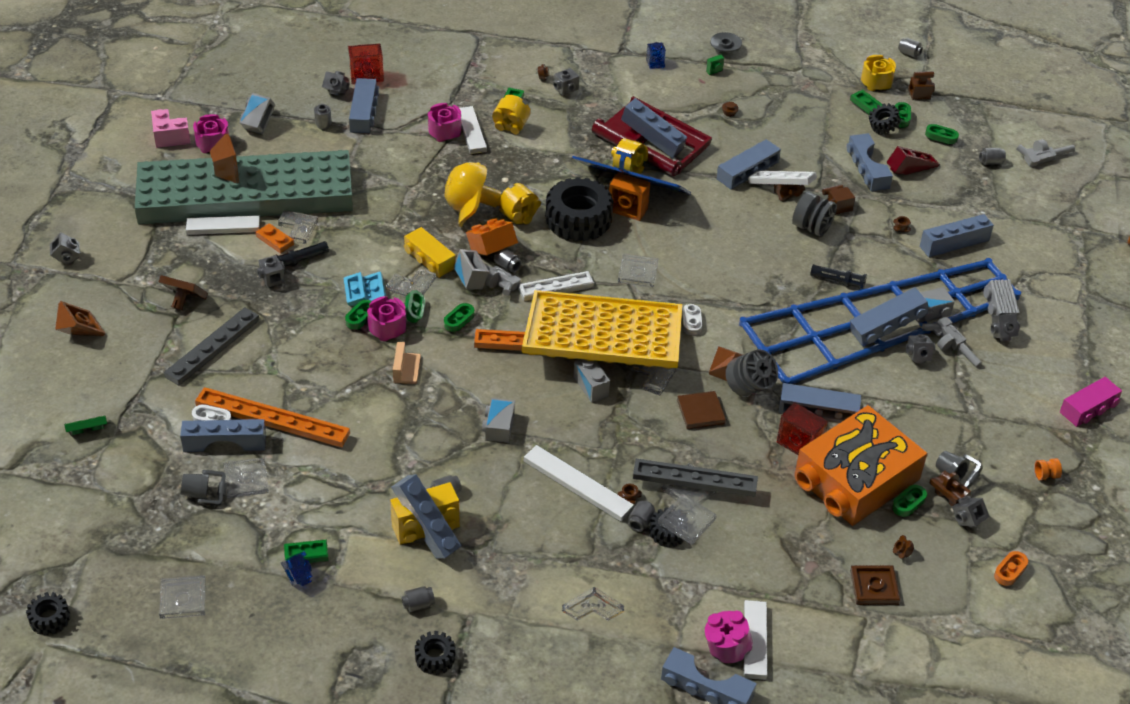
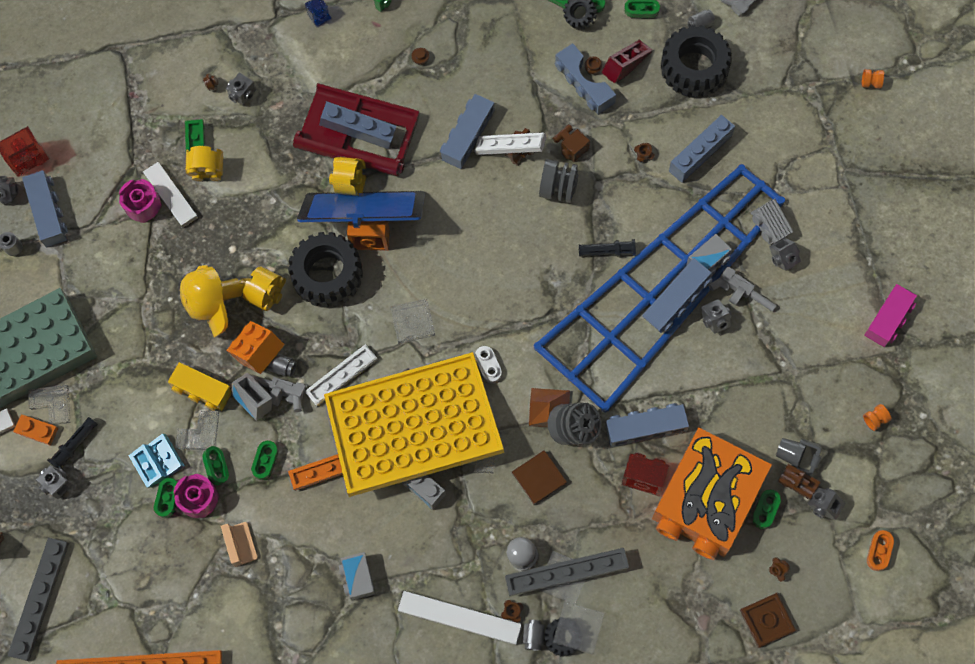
camera: 15 degrees left, 25 degrees up
none -> light grey helmet [507,537,538,571]
none -> reddish brown plate [584,56,602,74]
none -> black tyre [661,25,732,97]

